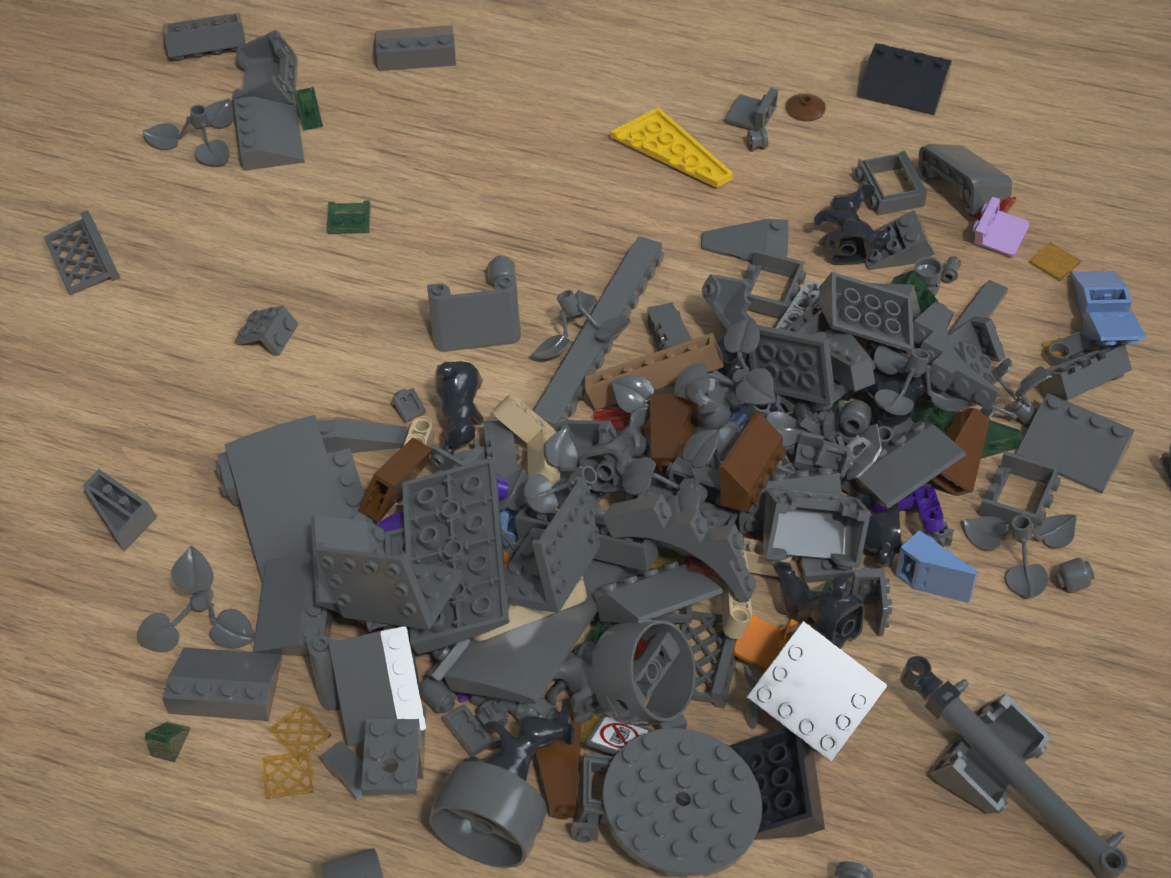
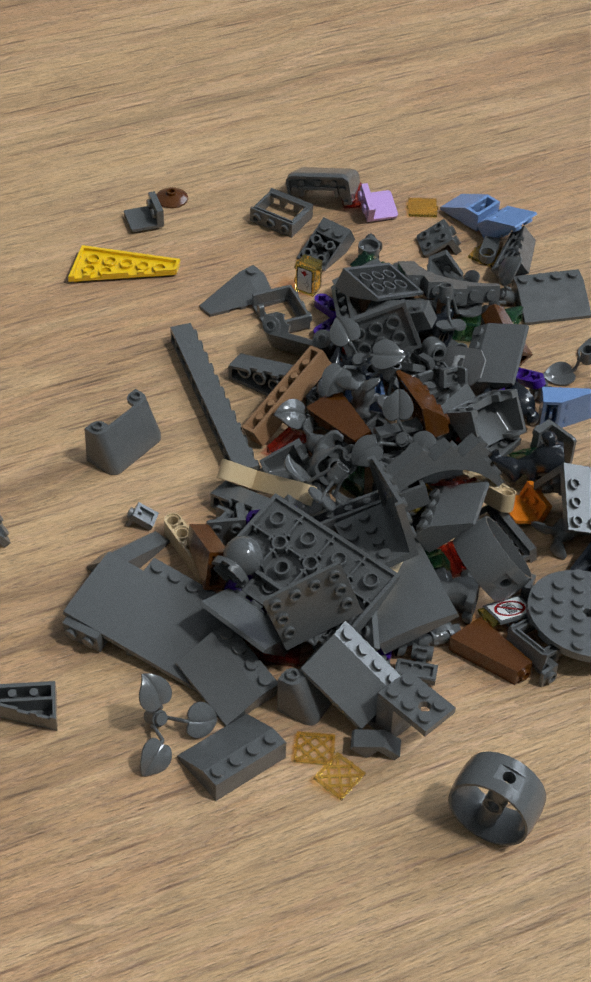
camera: 45 degrees left, 5 degrees down
slope [145,721,190,762] -> none
dark grey cylinder [429,761,547,868] -> none
black animal [434,361,484,455] -> none
black animal [463,702,575,781] -> none
dark grey head [487,256,516,286] -> none
dark grey plant [531,290,631,359] -> none
dark grey wheel [747,128,768,151] -> none
light grey beam [776,281,821,330] -> none
black animal [814,184,890,265] -> none
black slope [857,43,952,116] -> none
dark grey tile [950,280,1008,332] -> none
dark grey window [980,451,1061,530] -> none
none -> dark grey tile [211,535,263,589]
none -> clear yellow brick [294,254,322,297]
none -> dark grey bracket [417,219,462,257]

